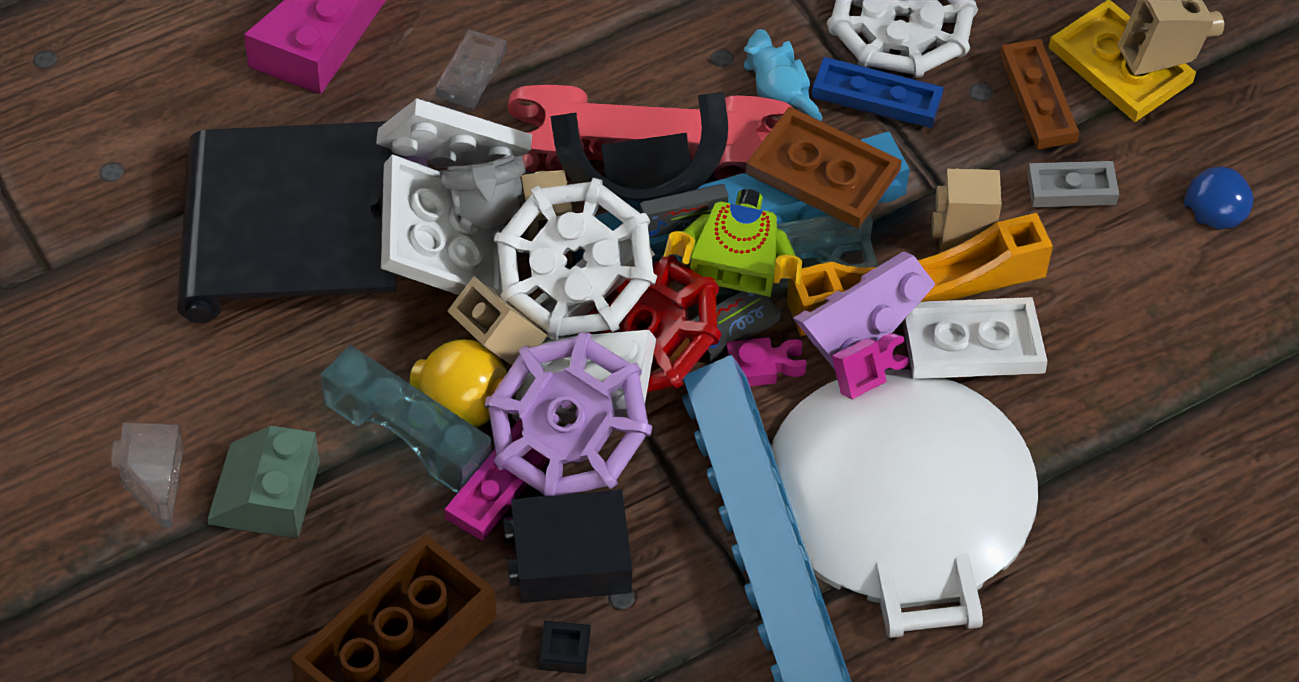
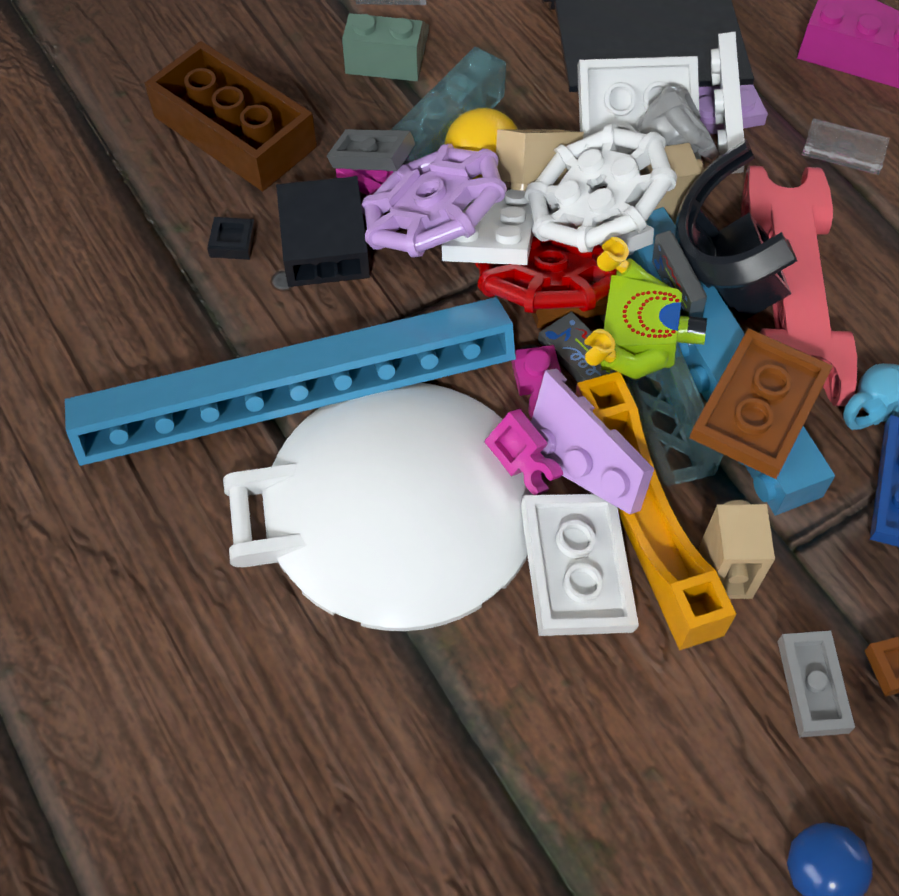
camera: 90 degrees right, 5 degrees up
none -> dark grey plate [327,129,416,171]

